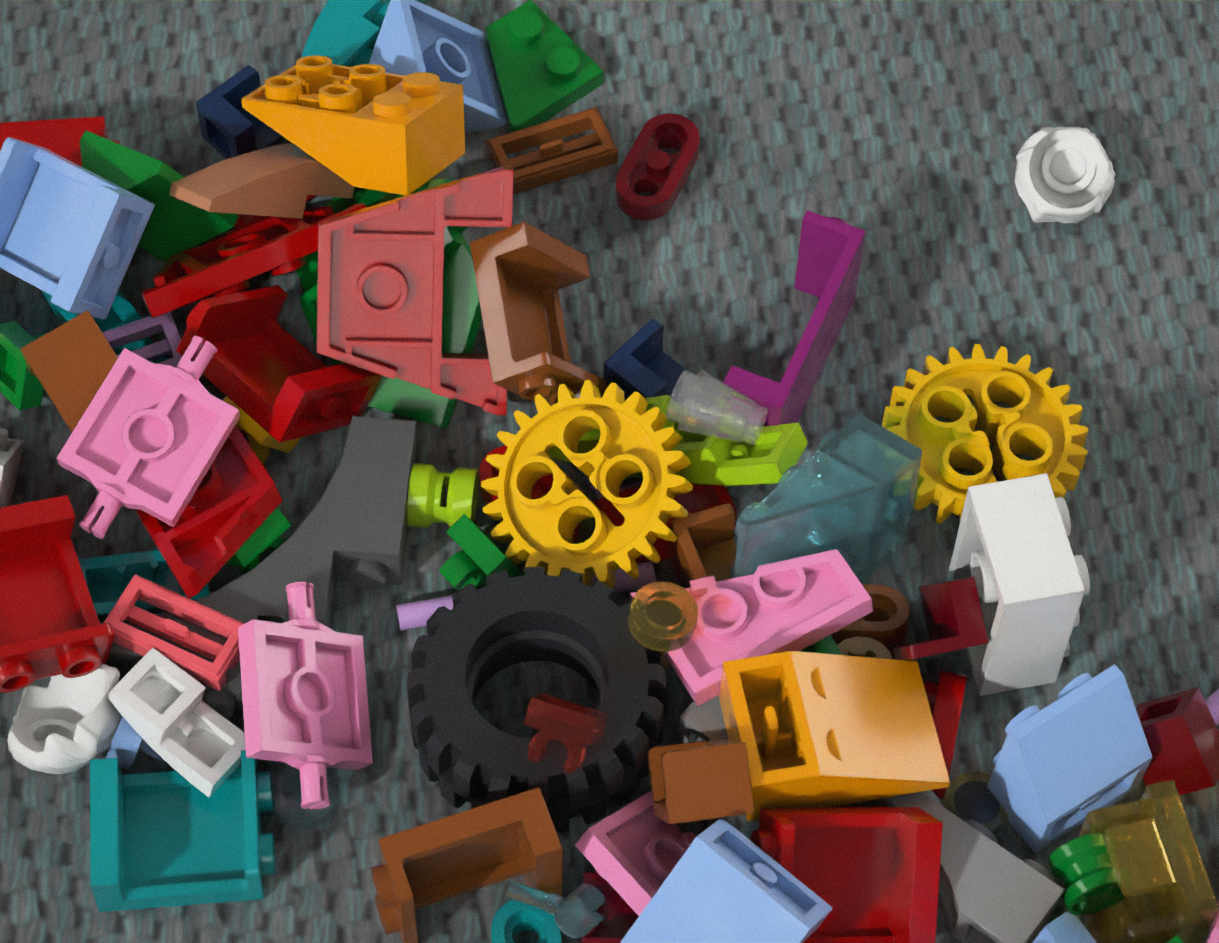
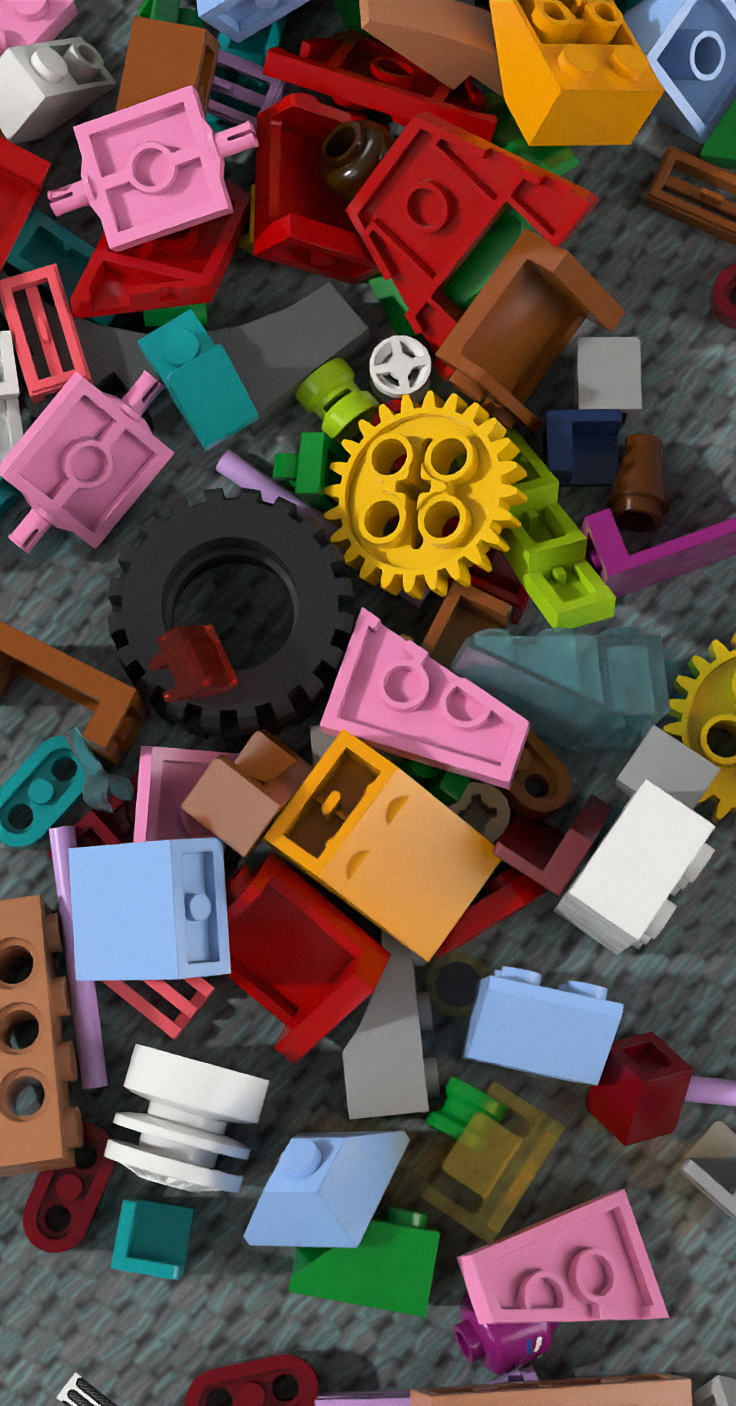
camera: 50 degrees right, 20 degrees up
clear yellow tile [628,582,698,652] -> none
clear cone [666,370,768,445] -> none
none -> teal slope [137,309,259,451]
none -> dark brown head [319,119,396,206]
none -> white wheel [370,336,431,404]
none -> light grey panel [572,337,642,428]
none -> reddish brown cone [606,434,669,532]
none -> light grey panel [615,725,720,810]

